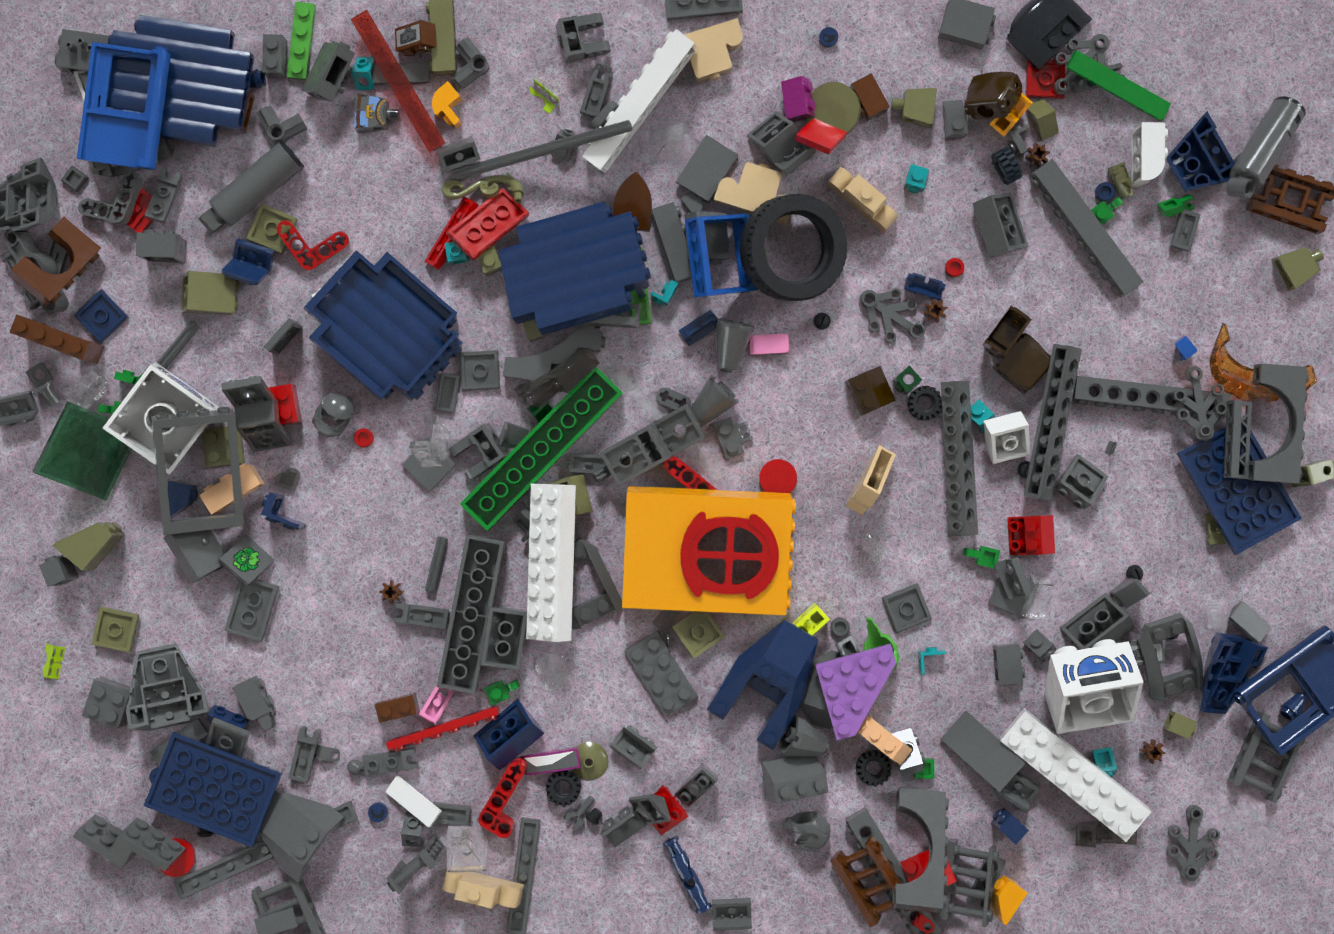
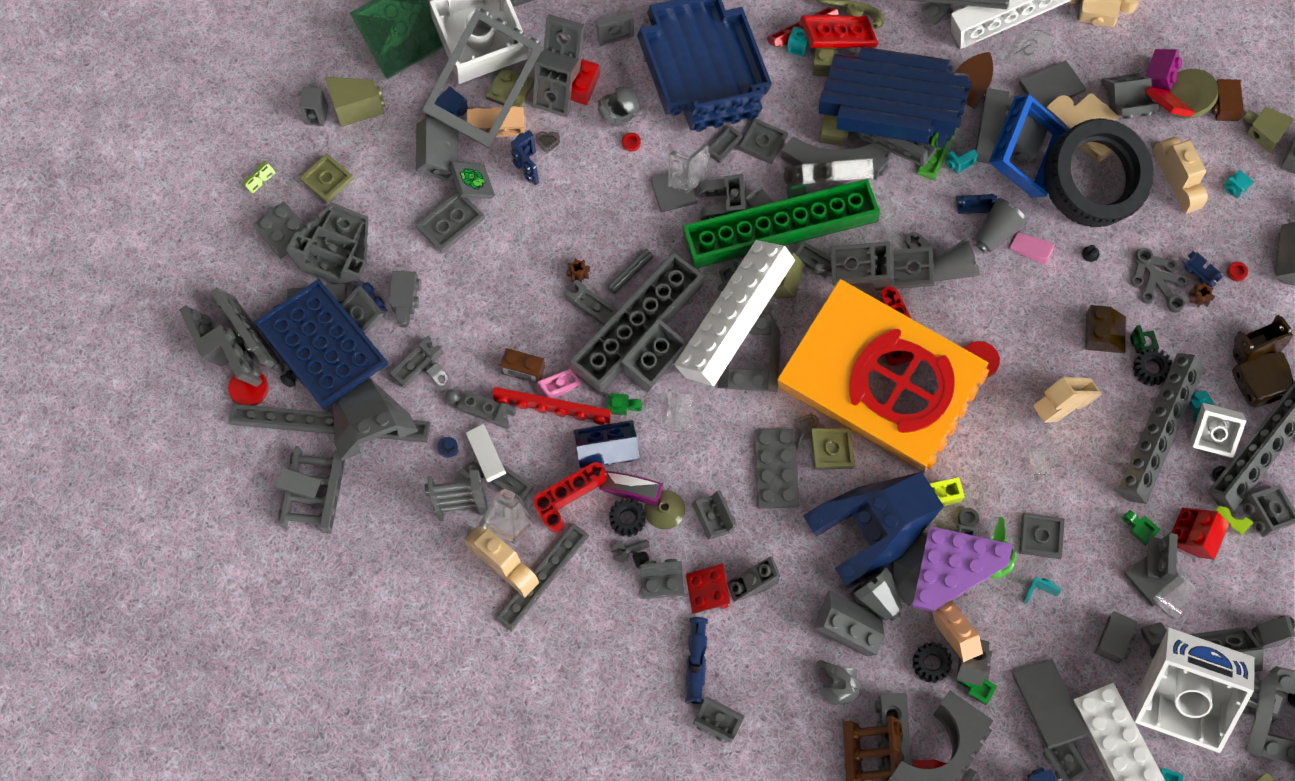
camera: 30 degrees right, 20 degrees down
dark grey slope [629,794,671,825] -> none
dark grey hinge [713,417,753,460] -> none
dark blue tile [819,27,838,48] -> none
none -> dark grey hinge [211,287,284,372]
none -> lime piece [1216,506,1254,535]

